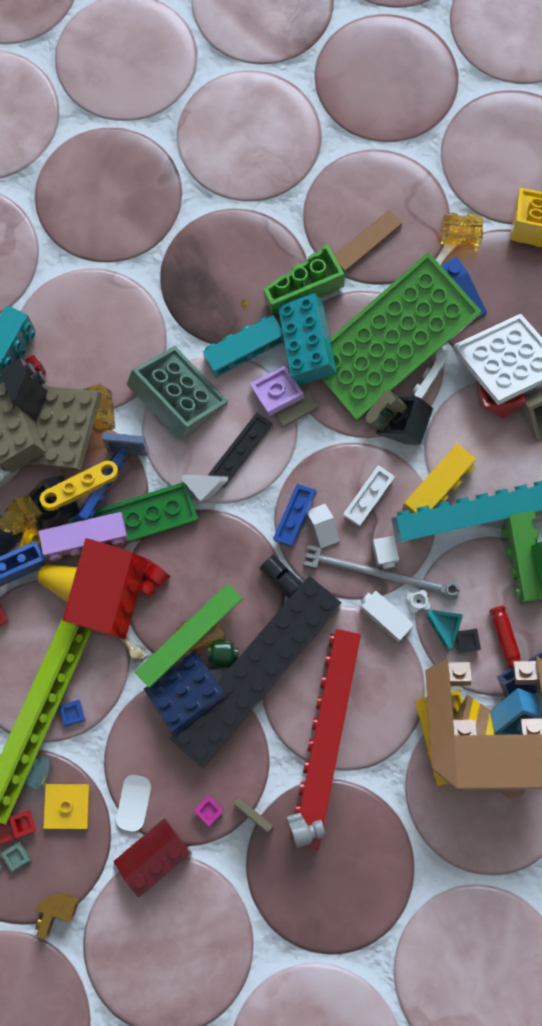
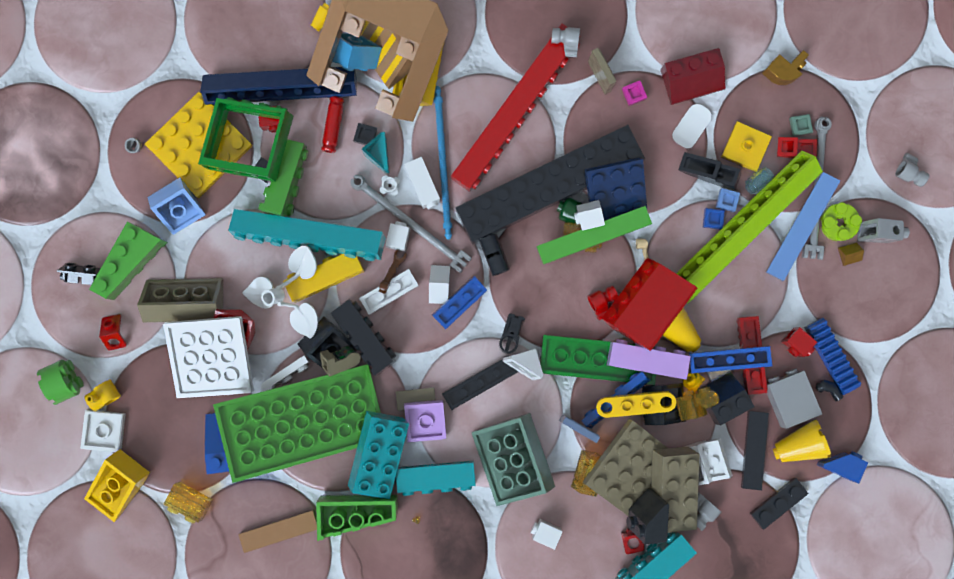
camera: 160 degrees left, 10 degrees up
none -> white plant [242,246,318,338]
none -> black wedge [330,299,397,376]
none -> reddish brown piece [379,249,407,294]
none -> dark azure hose [434,86,453,240]
none -> black piece [499,313,525,354]
none -> white brick [531,519,563,550]
none -> white brick [574,200,605,230]
none -> black slope [678,152,741,191]
none -> medium blue plate [716,188,740,212]

